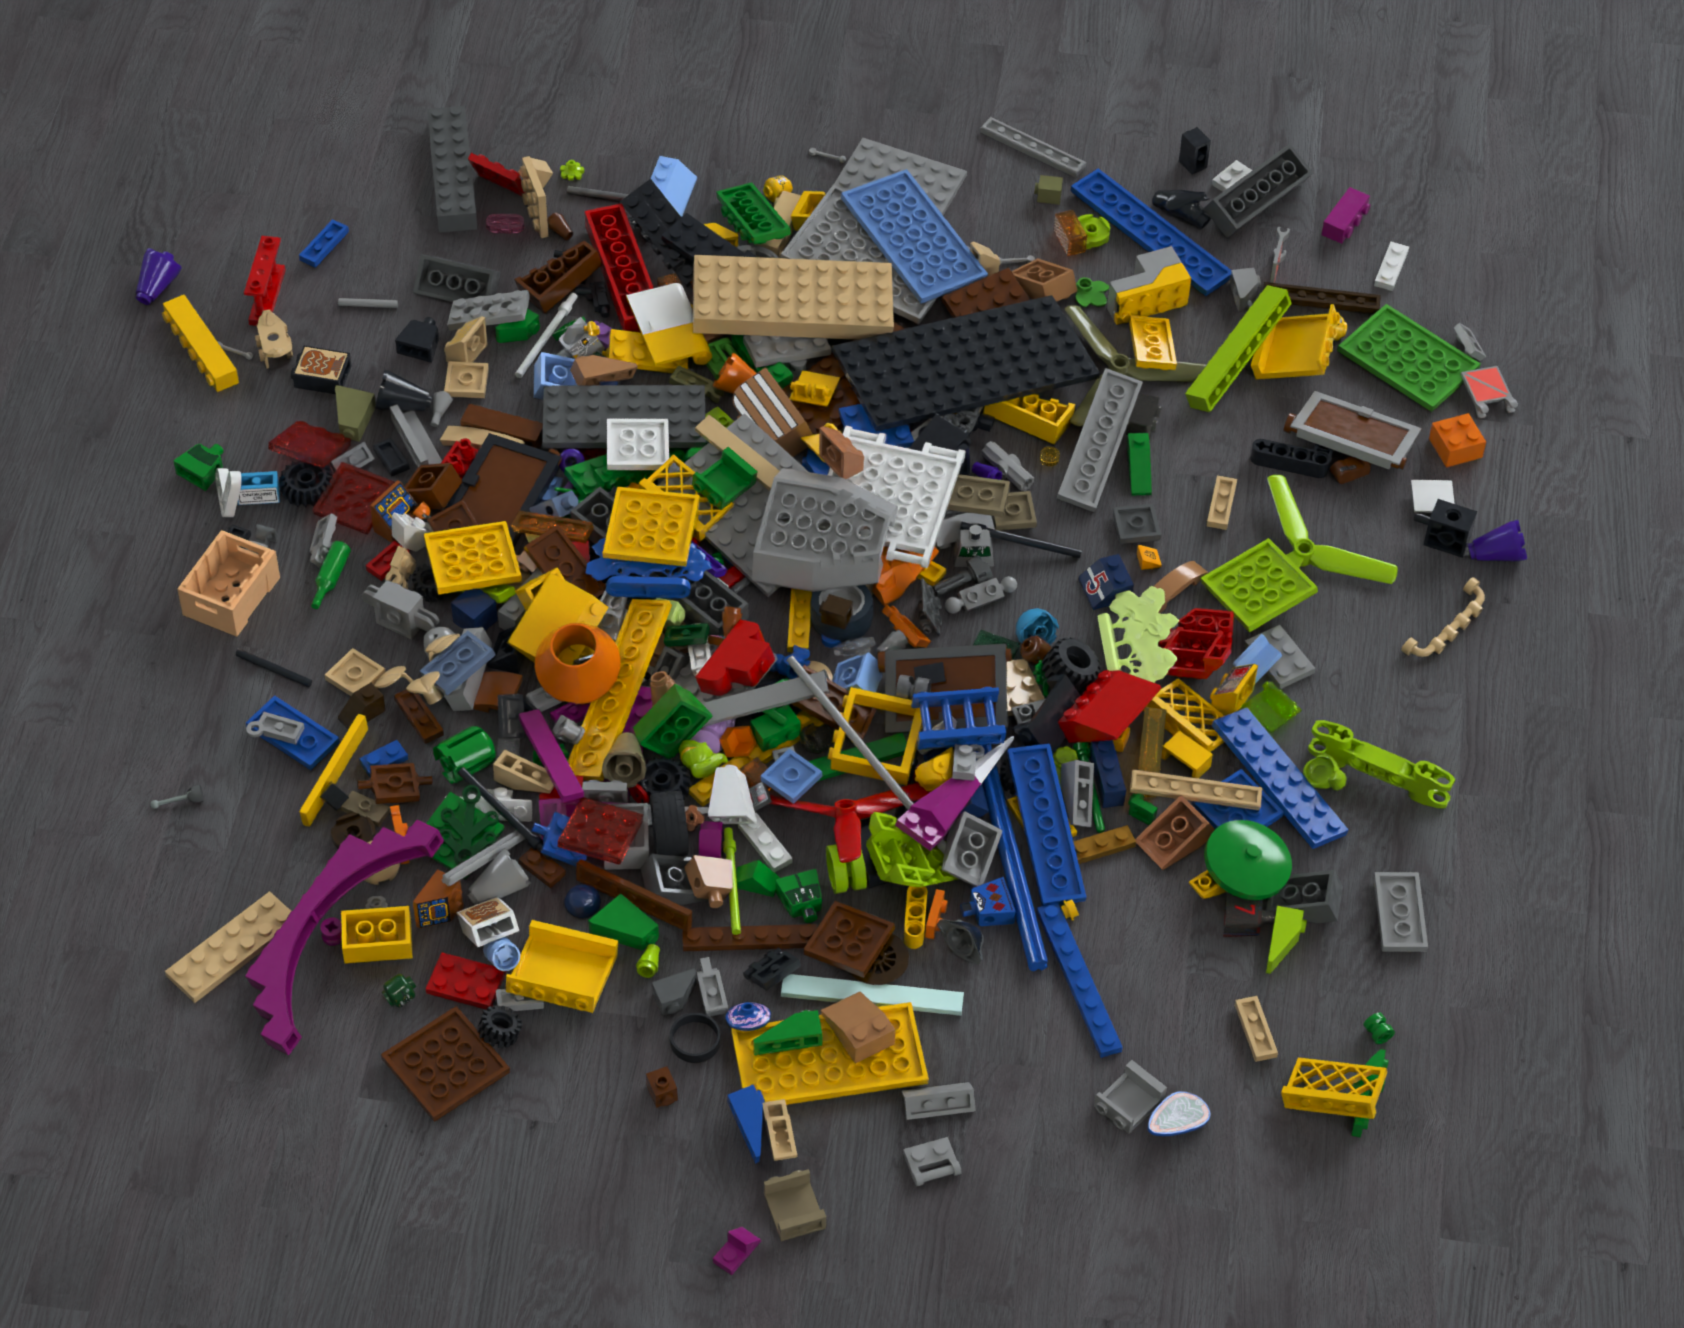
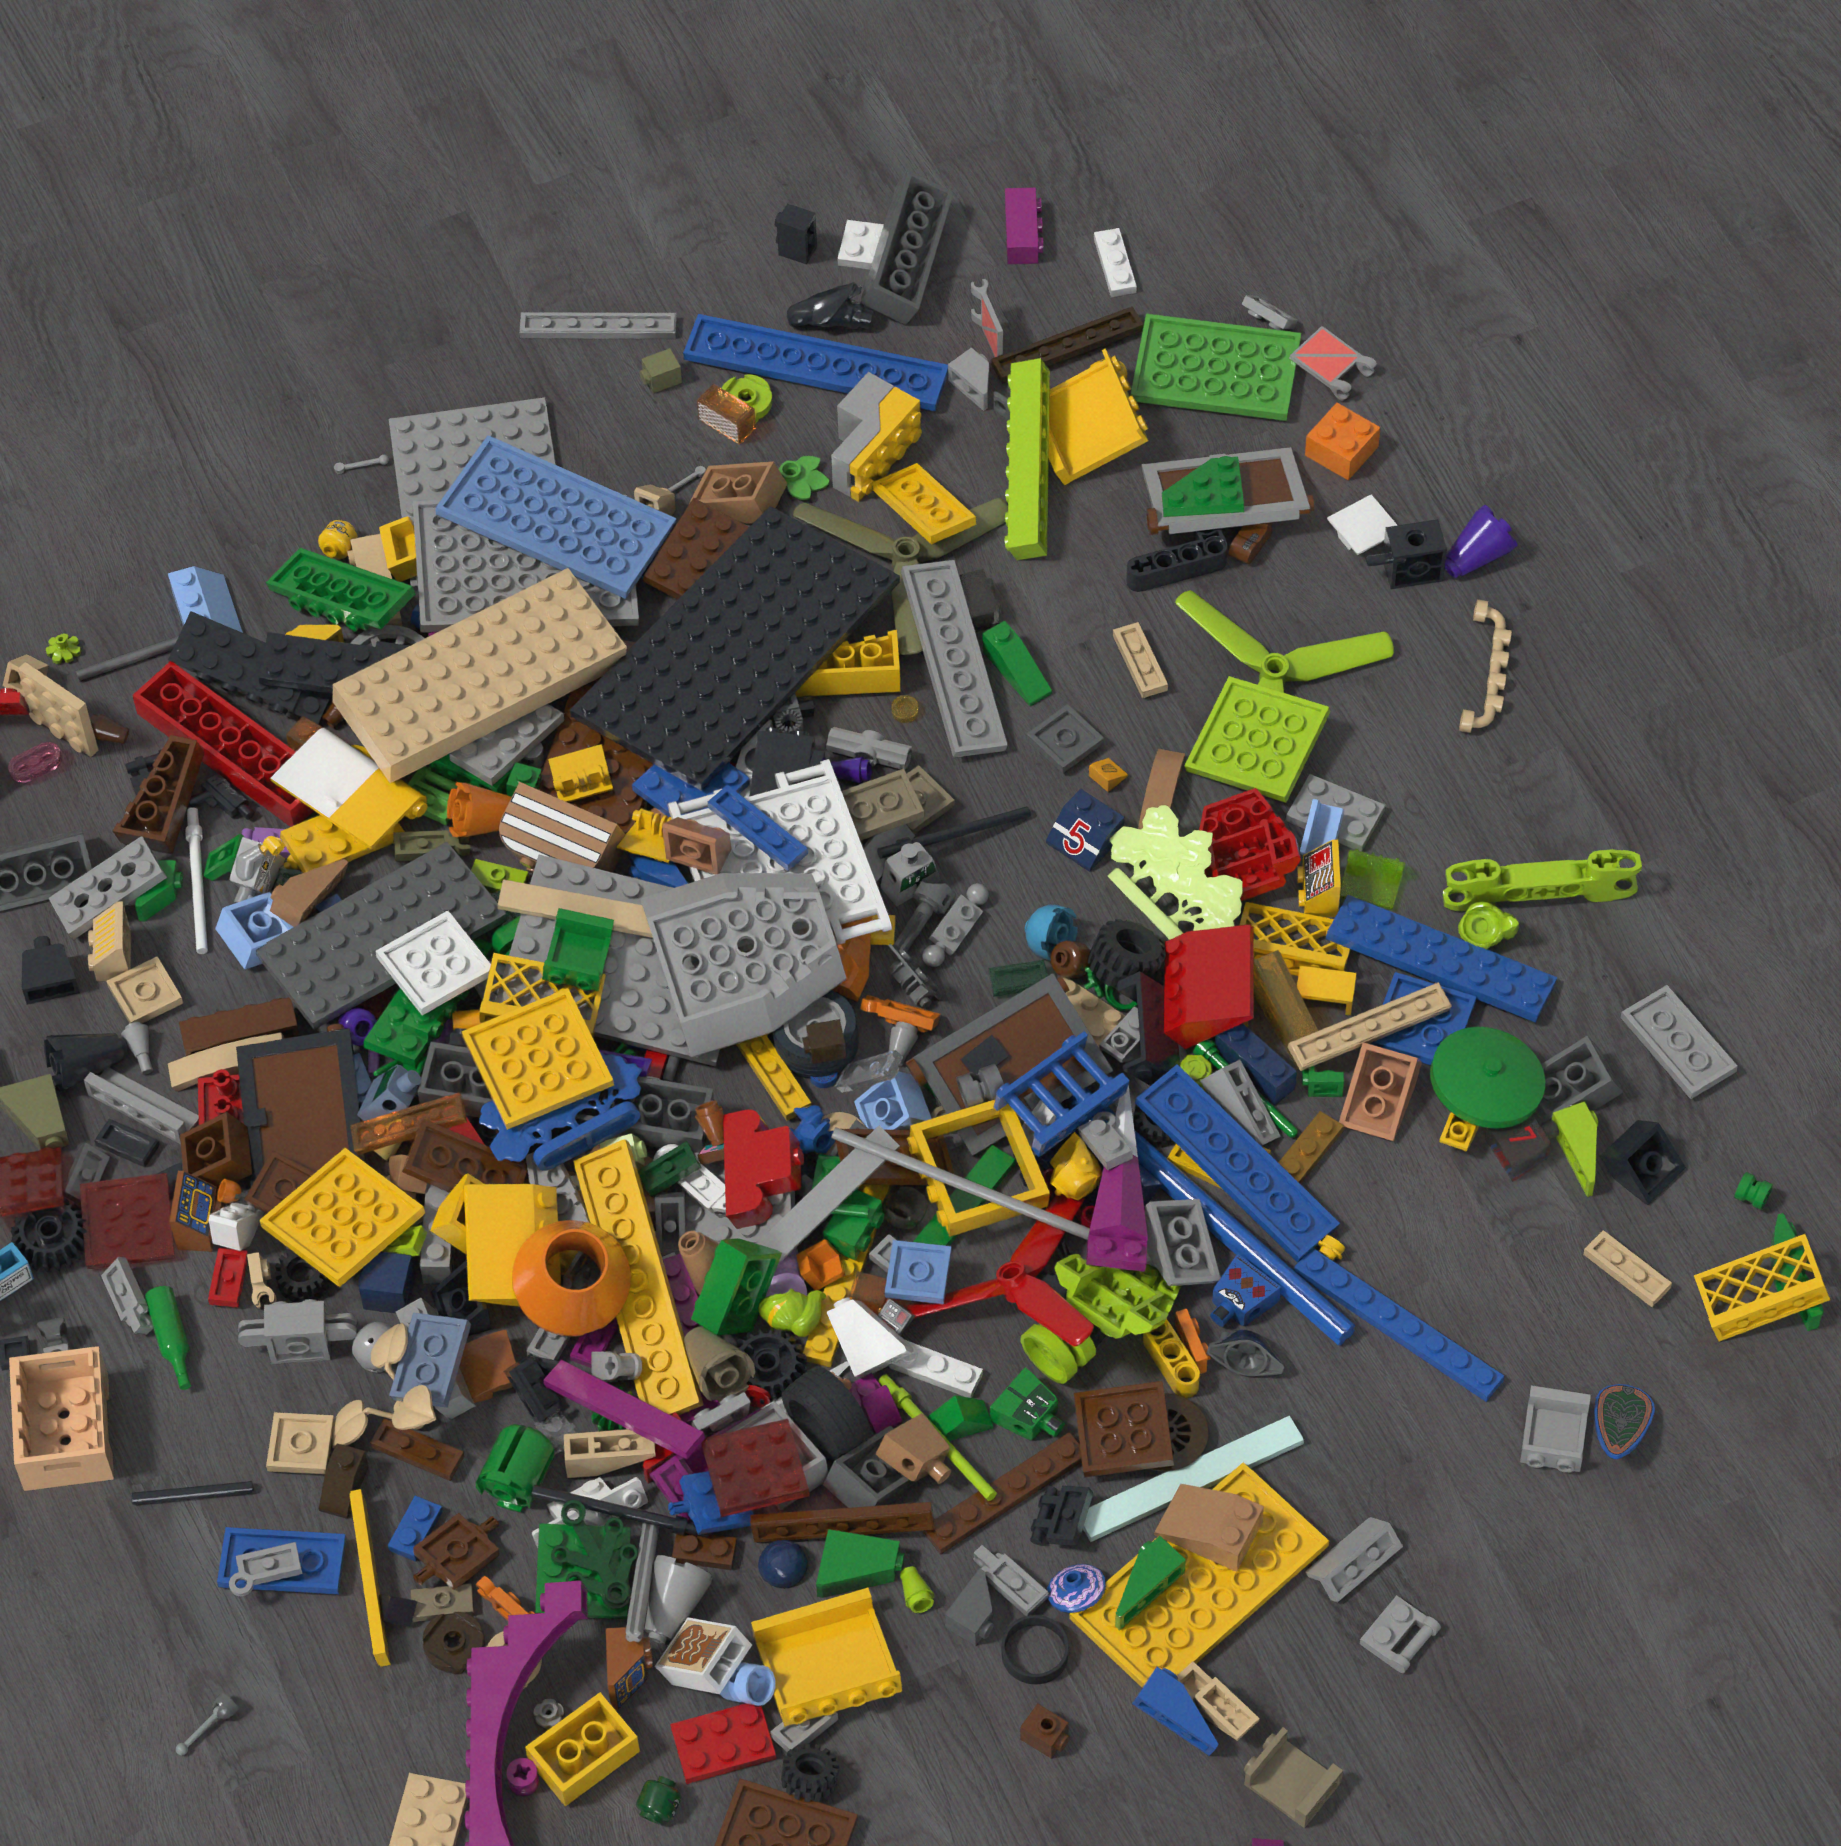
camera: 30 degrees left, 5 degrees up
none -> blue plate [708,785,808,871]
none -> green plate [1162,456,1244,517]
none -> black slope [1600,1120,1686,1204]

